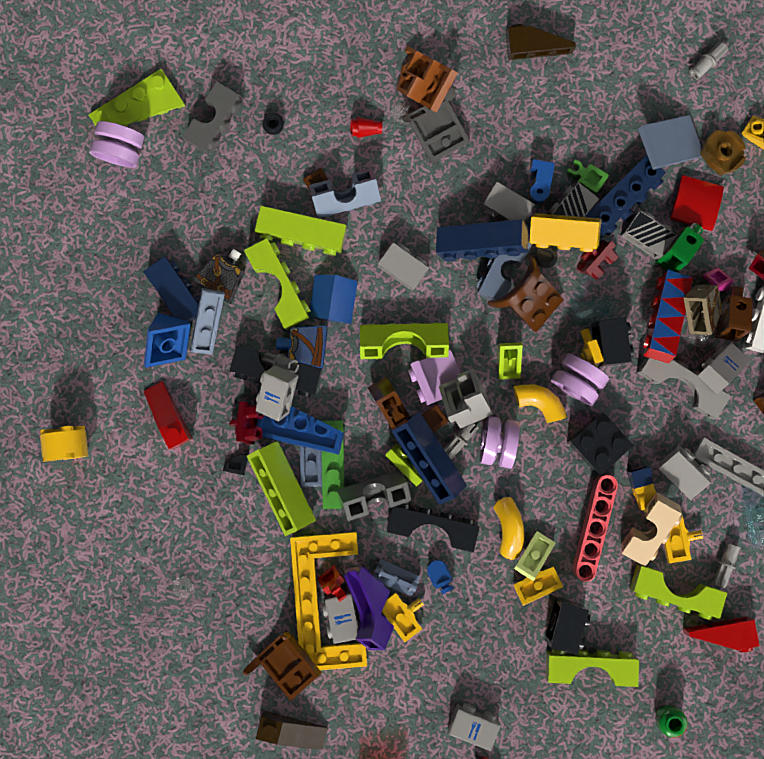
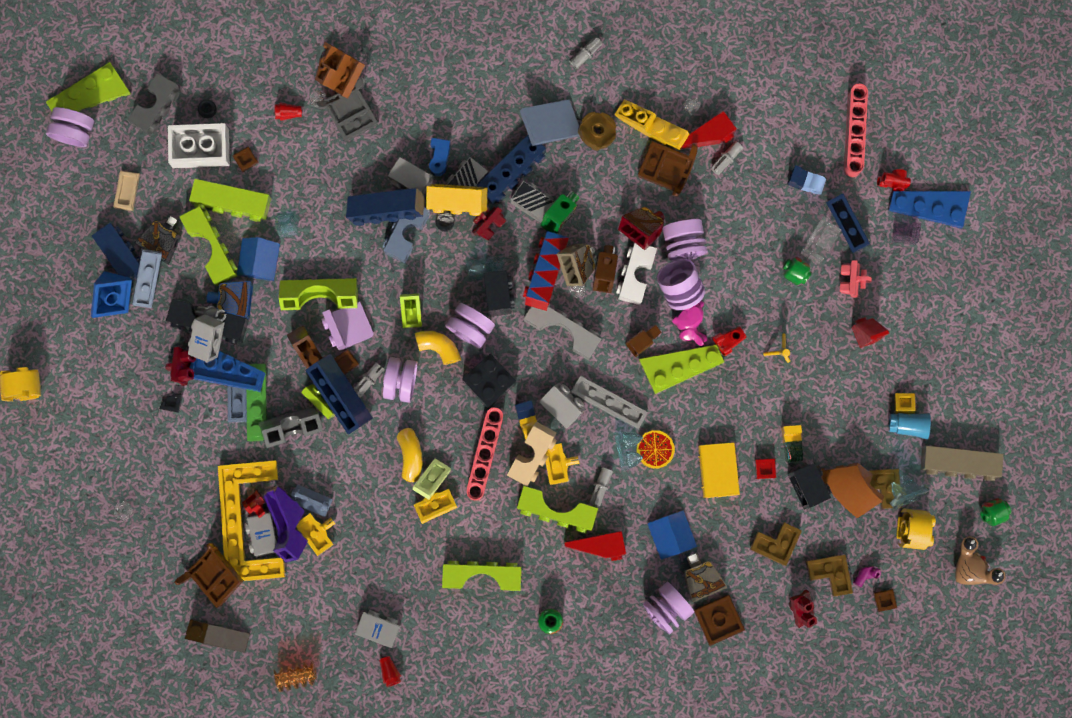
camera: 10 degrees left, 5 degrees down
red slope [143,381,193,450] -> none
lime brick [247,441,316,536] -> none
arch [309,168,381,218] -> none
light grey brick [378,243,429,292] -> none
black arch [387,503,480,553] -> none
blue arm [427,560,454,595] -> none
light grey plate [439,368,493,428] -> none
reddish brown piece [487,254,564,332] -> none
dark brown slope [506,24,576,60] -> none
black brick [544,597,591,655] -> none
bright green plate [567,159,609,195] -> none
yellow plate [580,328,604,367] -> none
red slope [670,175,724,231] -> none
light grey brick [698,342,751,394] -> none
dark pink slope [702,267,734,292] -> none
none -> tan tile [113,171,140,211]
none -> white brick [168,123,230,168]
none -> clear light blue slope [274,212,298,239]

